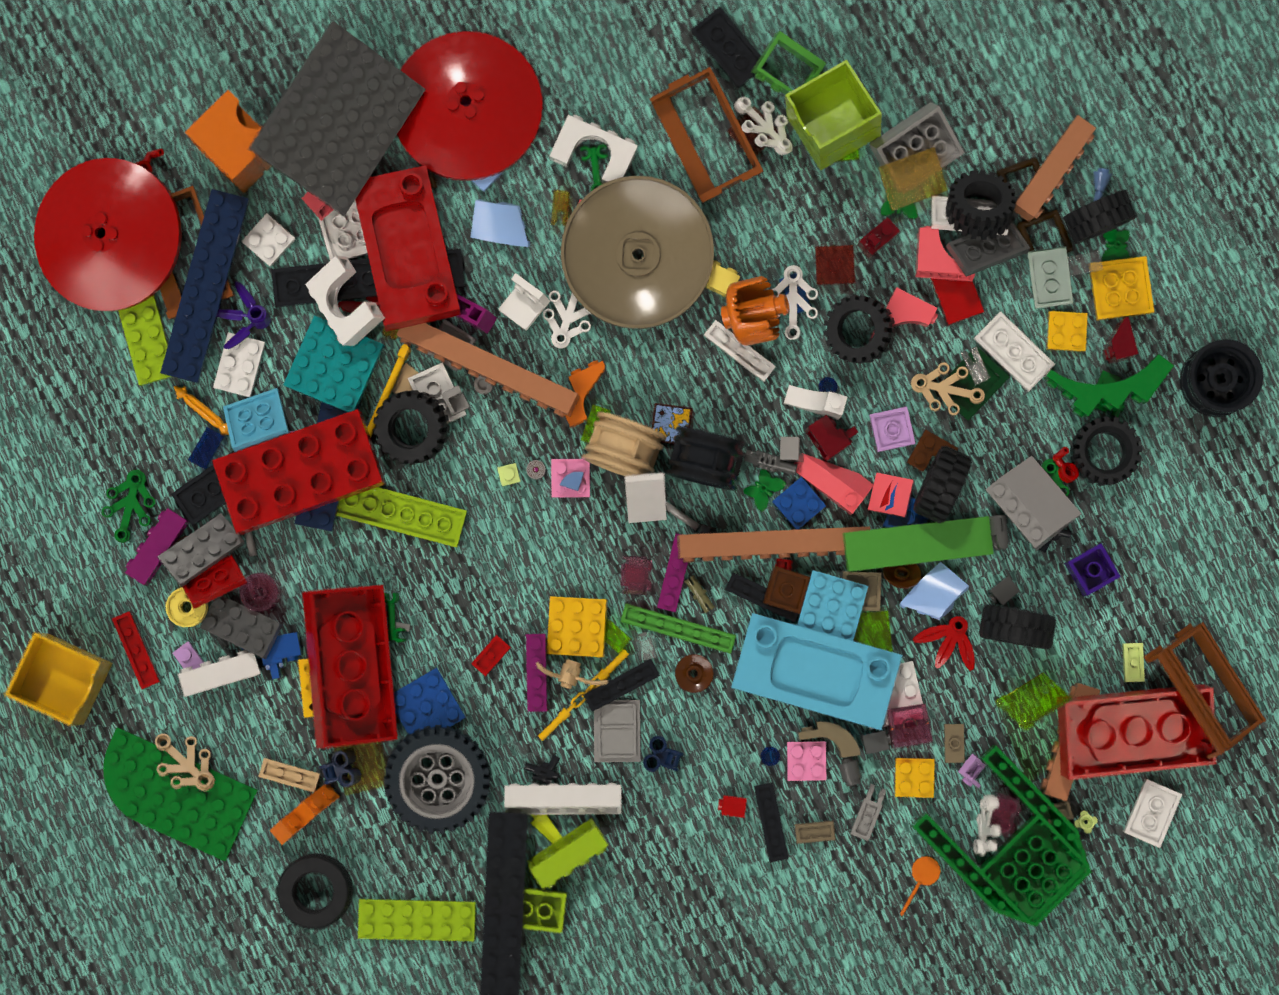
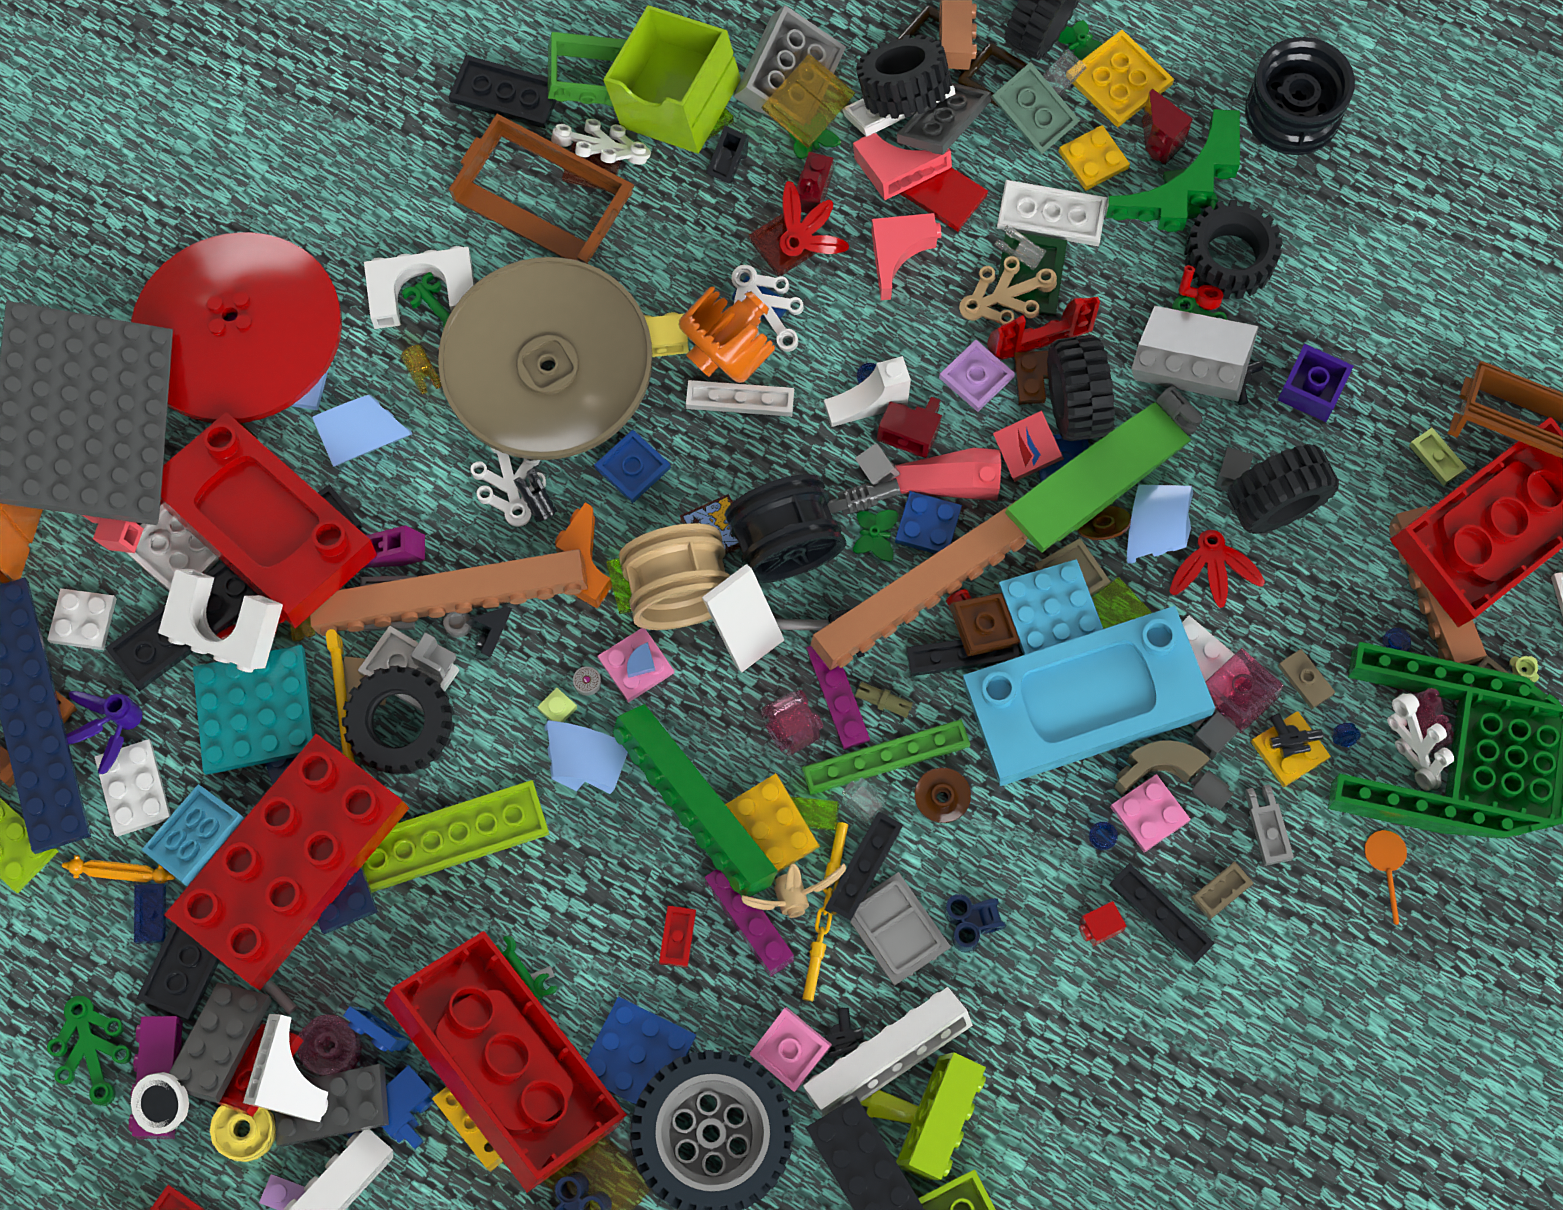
camera: 30 degrees left, 15 degrees down
white bracket [499,273,550,330] -> none
black tyre [823,295,896,364] -> none
lavender bracket [958,754,986,788] -> none
clear neon green piece [995,672,1072,731] -> none
none -> tile [131,1072,189,1134]
none -> white arch [243,1014,328,1122]
none -> blue plate [343,1006,411,1052]
none -> black slope [466,606,512,662]
none -> black hinge [513,468,557,522]
none -> light blue slope [545,720,628,794]
none -> blue plate [594,430,671,504]
none -> green brick [612,704,778,897]
none -> black slope [706,125,749,184]
none -> bright pink plate [749,1007,832,1092]
none -> red plant [779,181,849,256]
none -> red wedge [987,297,1100,361]
none -> black piece [1269,713,1323,759]
none -> clear blue plate [1332,723,1361,747]
none -> clear blue plate [1383,628,1411,652]

